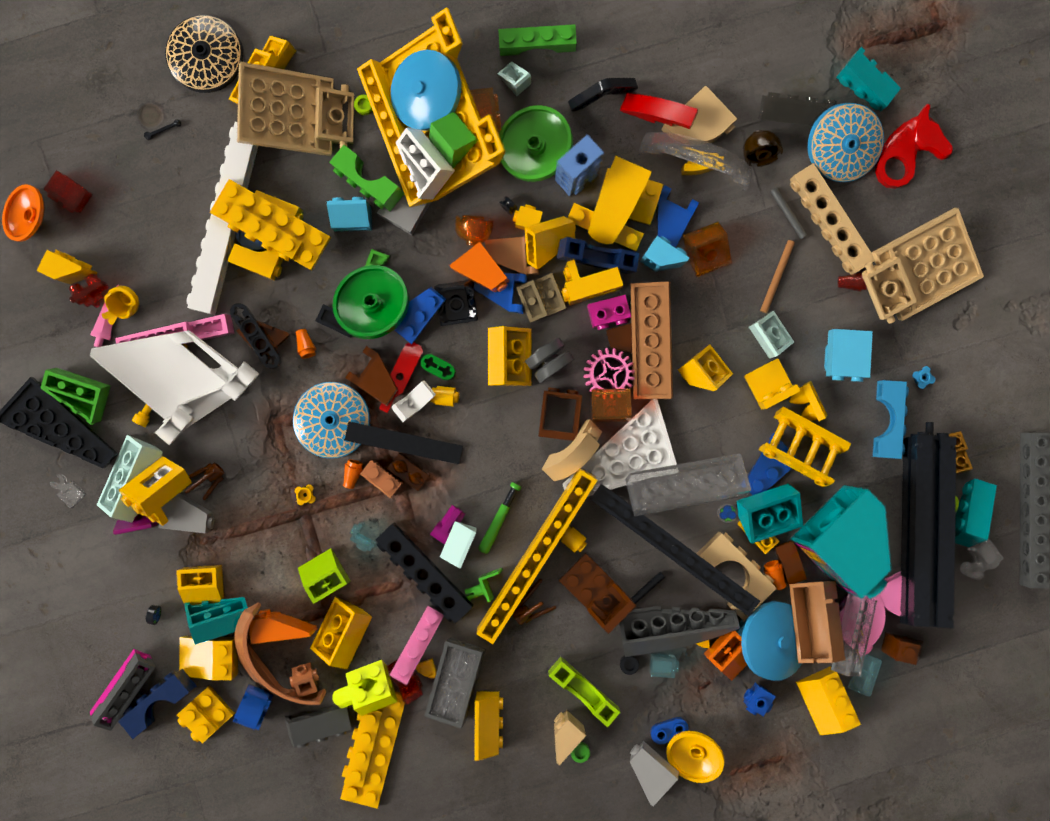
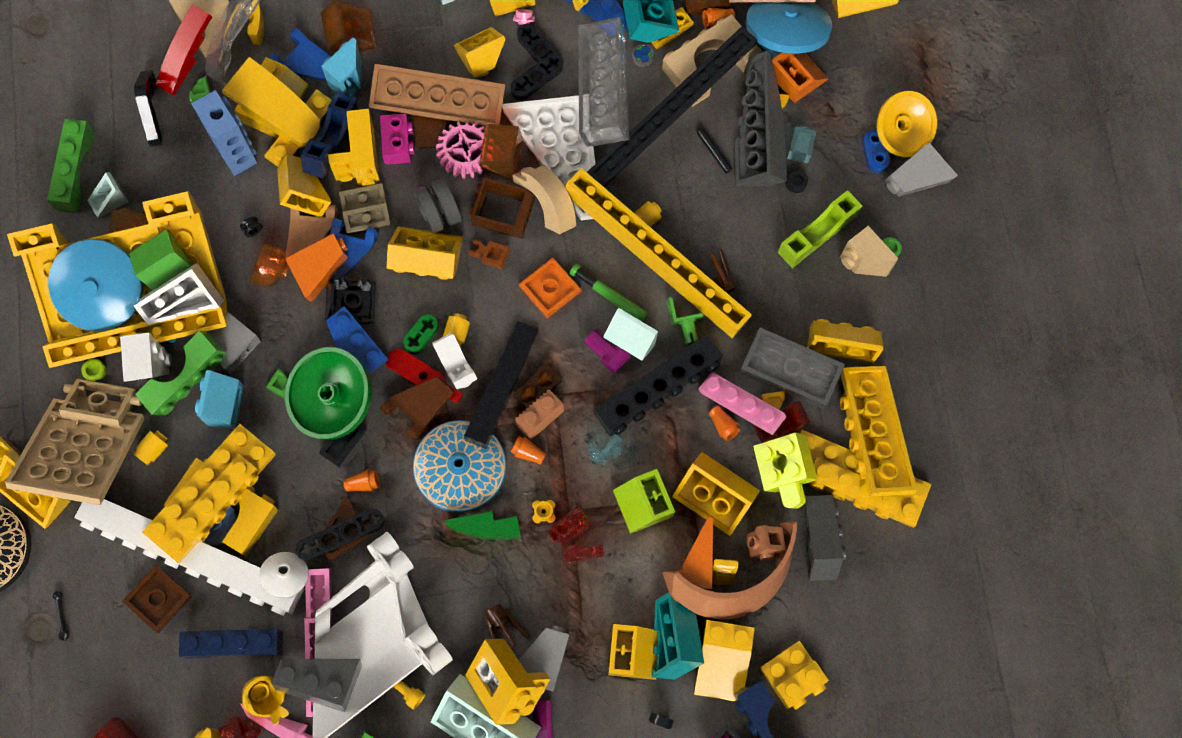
camera: 75 degrees left, 15 degrees down
blue brick [233,684,273,730] -> none
bright green dish [499,105,573,182] -> none
yellow brick [513,205,543,230] -> none
reddish brown bracket [559,553,636,634] -> none
blue brick [743,682,776,717] -> none
none -> white wedge [120,332,172,382]
none -> reddish brown plate [122,565,192,633]
none -> yellow brick [133,430,168,465]
none -> dark blue arch [179,629,283,659]
none -> bright green tile [189,76,211,103]
none -> white dish [259,552,308,598]
none -> dark grey wedge [271,659,362,712]
none -> green slope [445,511,521,540]
none -> dark orange plate [468,240,511,270]
none -> black beam [511,24,563,100]
none -> bright pink plate [513,9,535,25]
none -> orange tile [519,257,582,319]
none -> clear red hips [548,505,592,546]
none -> clear red plate [563,545,604,564]
none -> orange cone [709,406,740,441]
none -> yellow slope [712,559,738,586]
none -> yellow plate [840,366,917,497]

